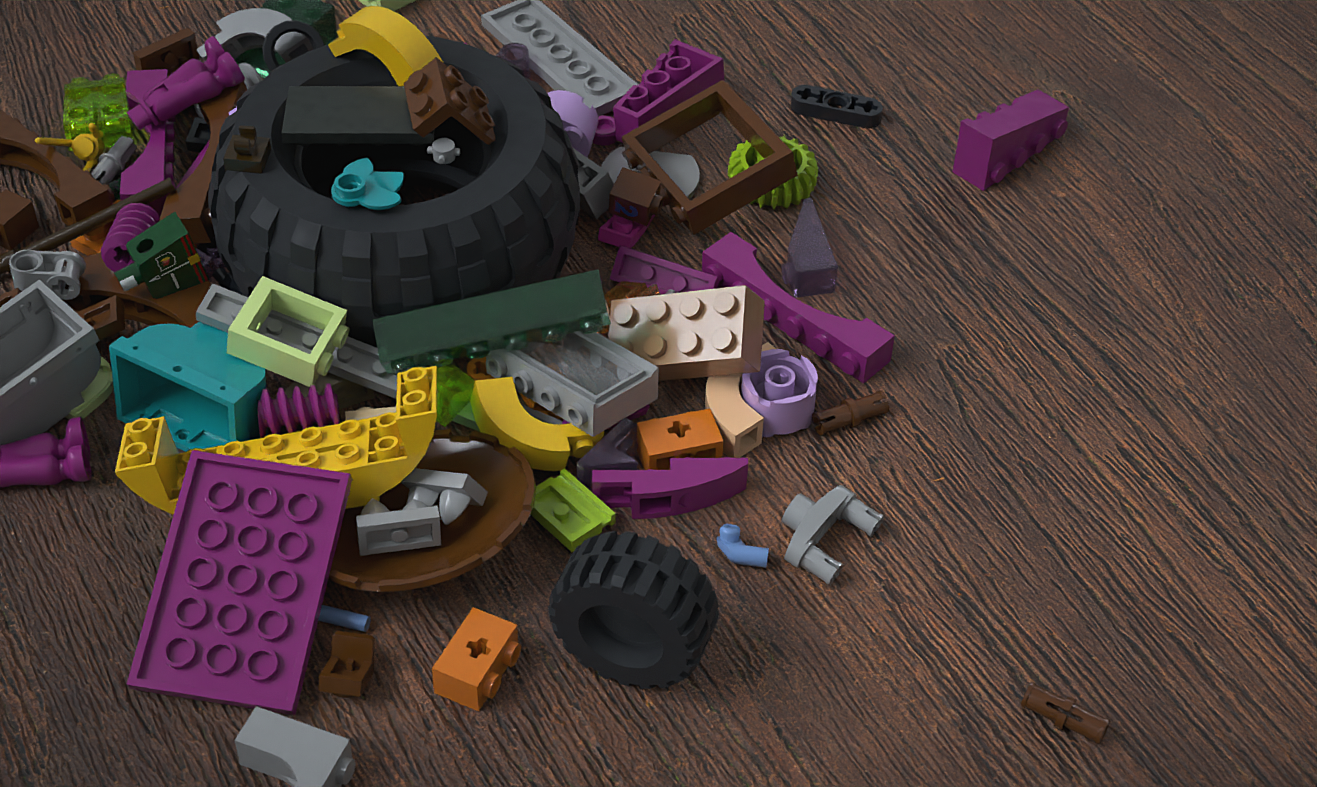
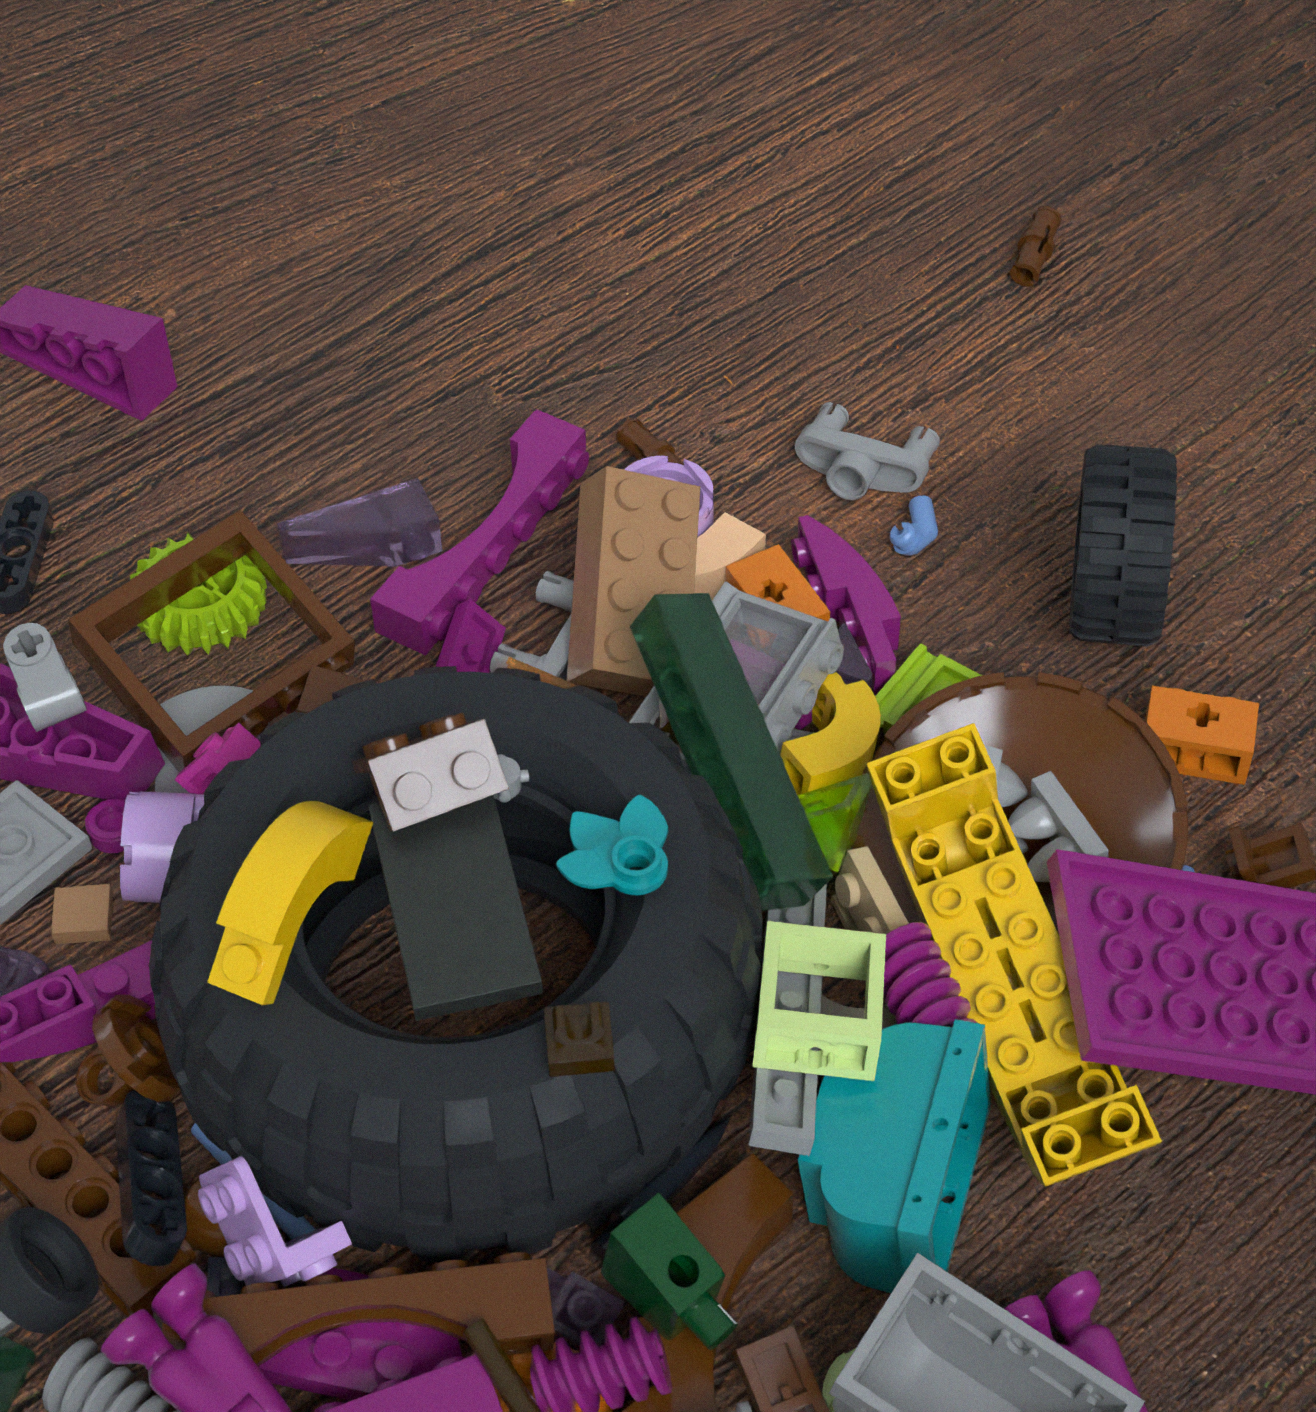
camera: 100 degrees left, 5 degrees up
none -> light grey piece [3,623,87,732]
none -> dark pink brick [174,723,261,795]

